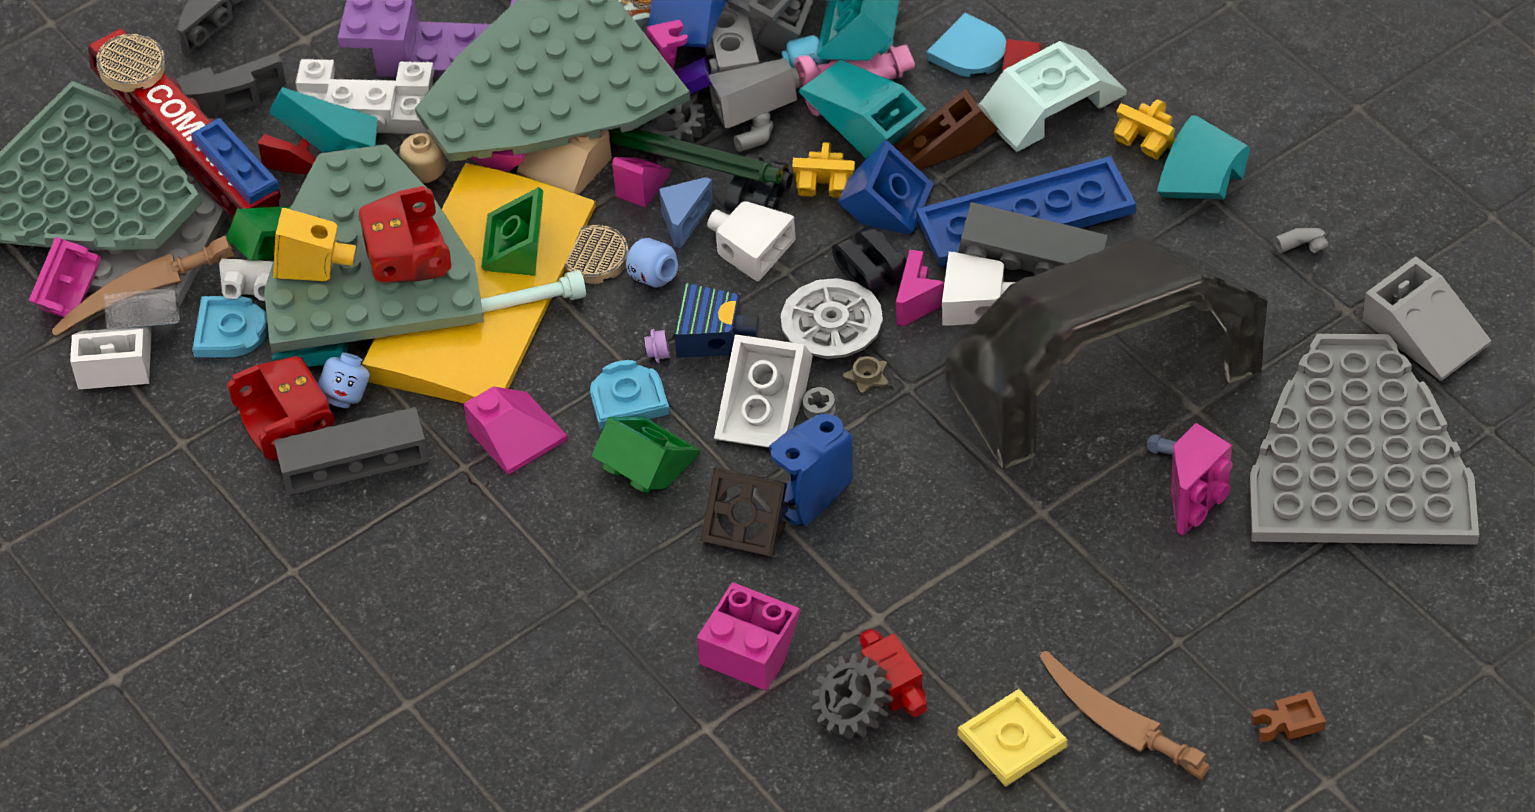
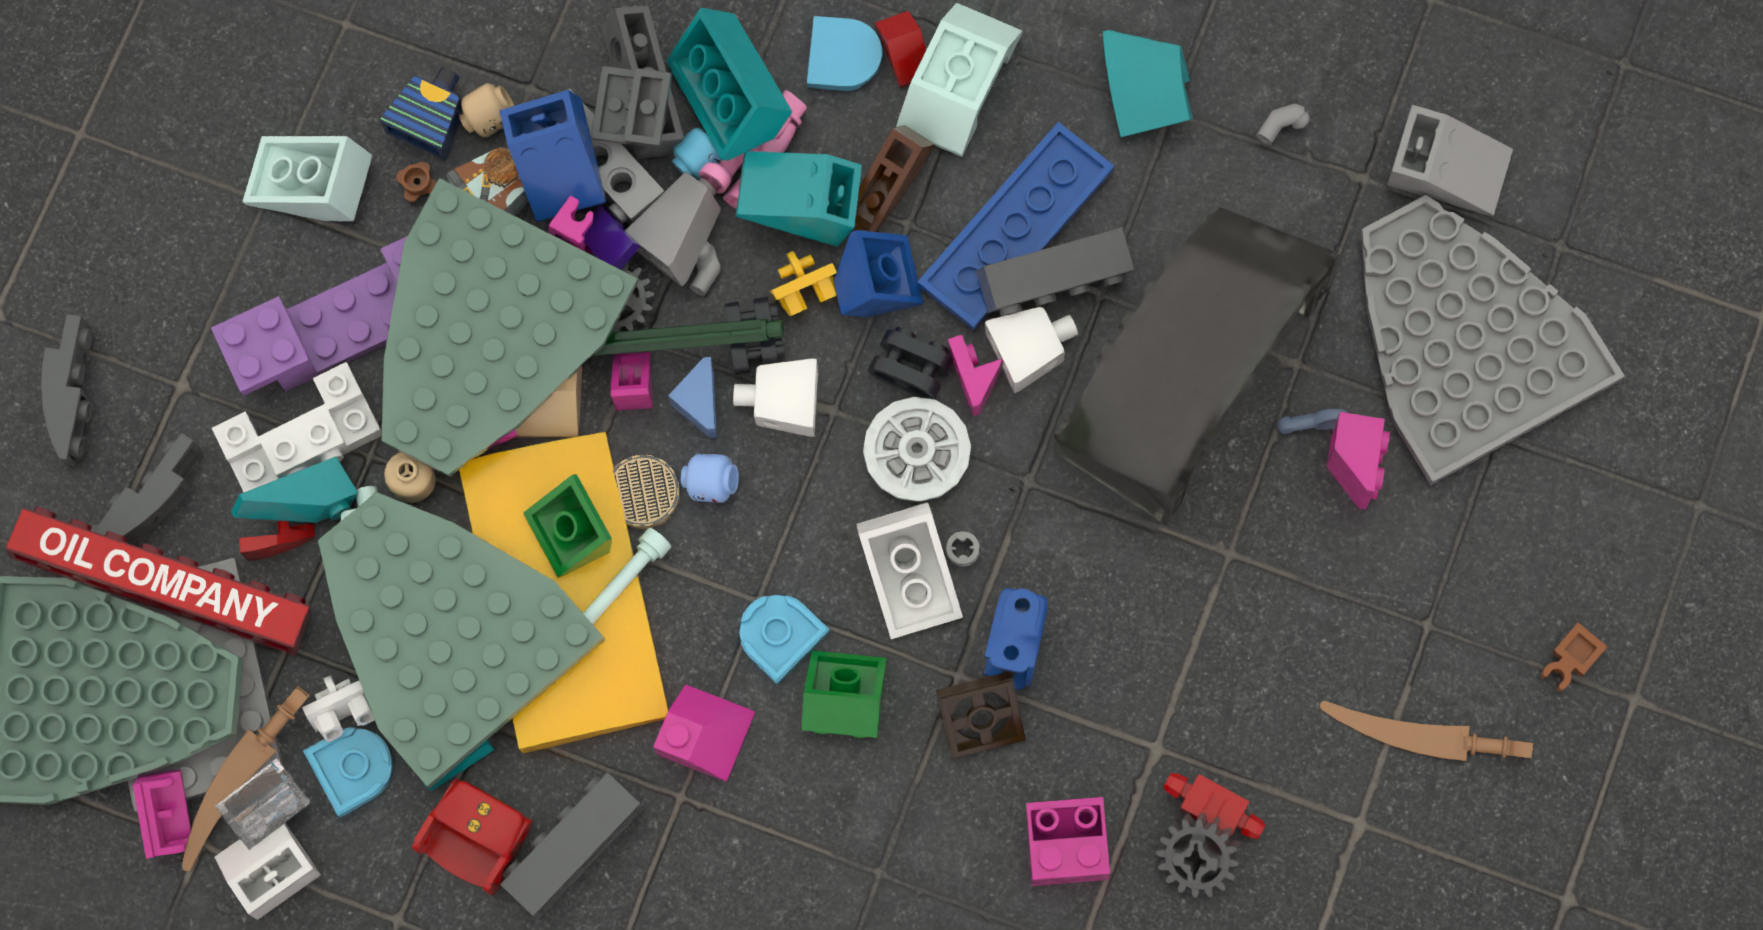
camera: 30 degrees left, 25 degrees up
tile [97,34,165,92] -> none
blue tile [191,118,279,205] -> none
green slope [226,206,291,261] -> none
yellow torso [273,208,357,281] -> none
light blue head [318,352,370,408] -> none
red piece [358,186,452,282] -> none
lavender plate [644,329,670,363] -> none
dark blue torso [674,283,759,358] -> none
dark tan plate [843,356,888,394] -> none
light yellow plate [958,689,1067,786] -> none
yellow hips [1113,99,1176,160] -> none

